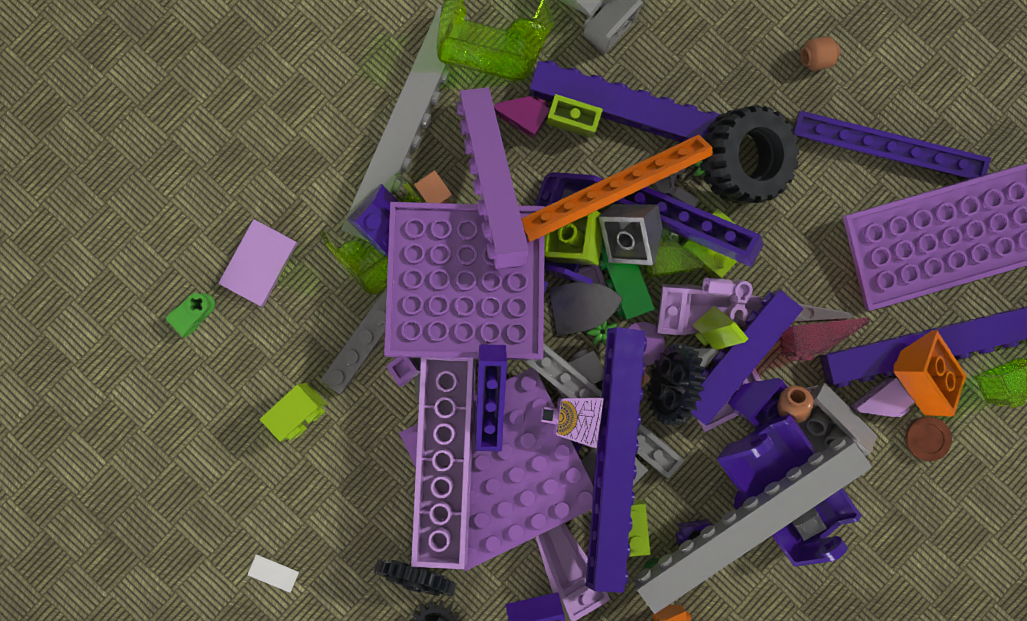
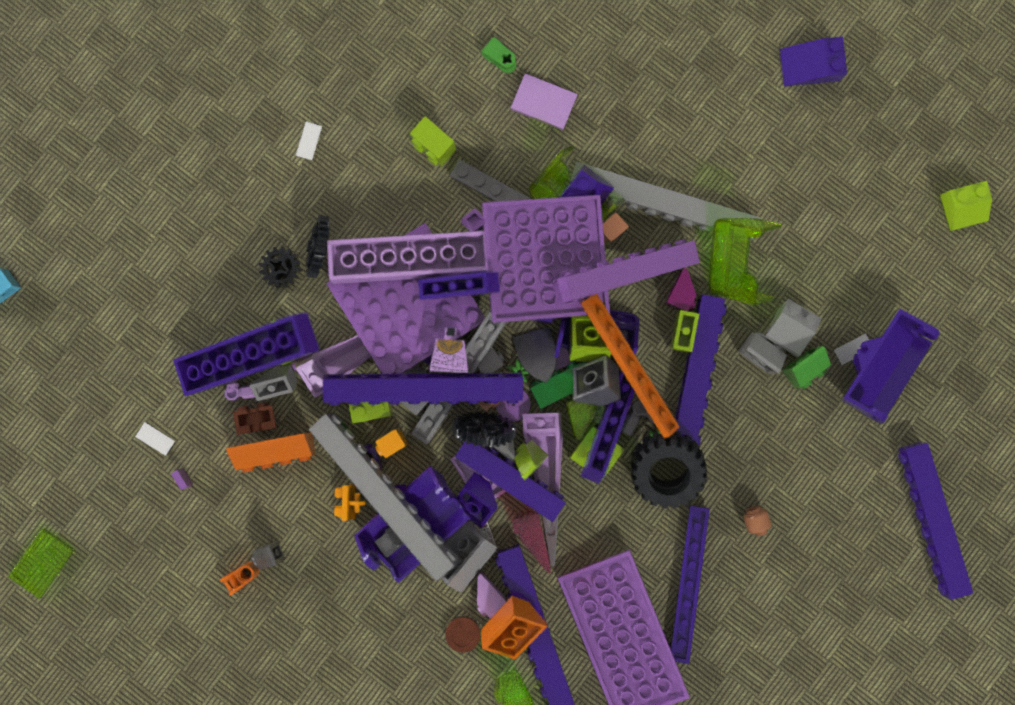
camera: 85 degrees right, 0 degrees up
lavender bar [702,278,753,320] -> none
nougat head [777,386,814,423] -> none
none -> light orange hips [334,484,366,521]
none -> light orange brick [375,428,409,458]

